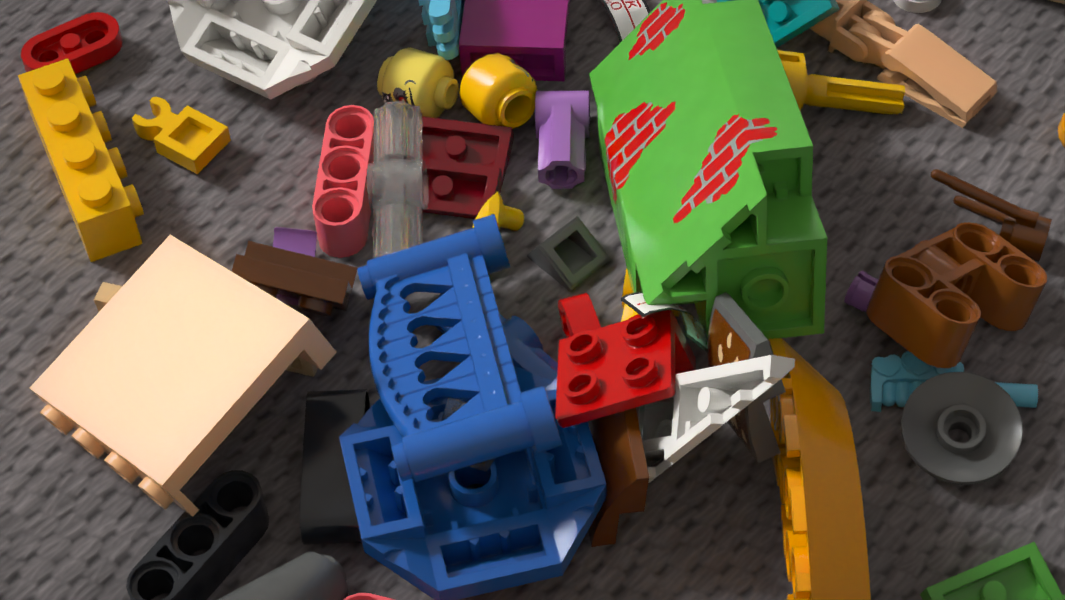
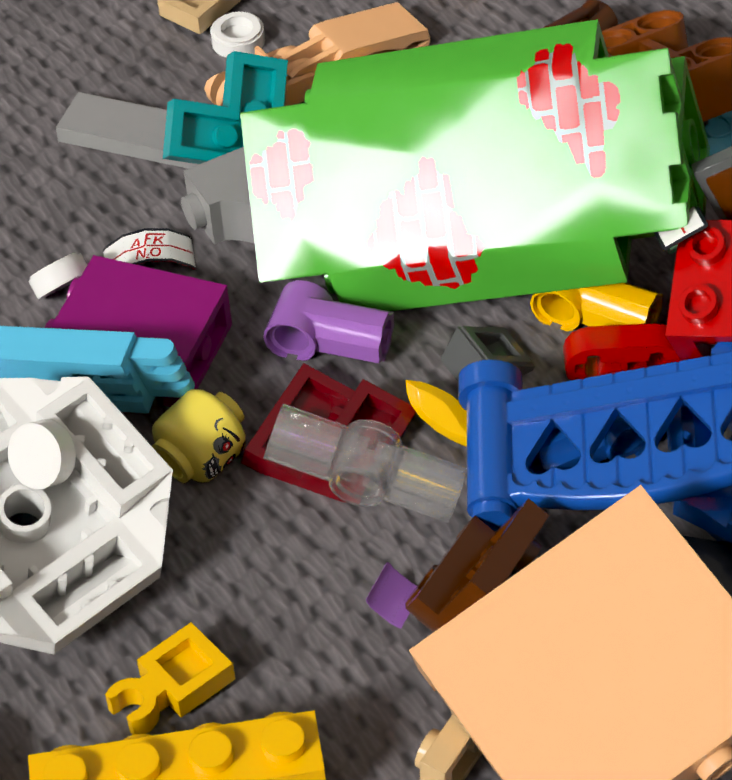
camera: 75 degrees left, 5 degrees down
coral beam [312,105,379,258] -> none
yellow head [459,53,538,129] -> none

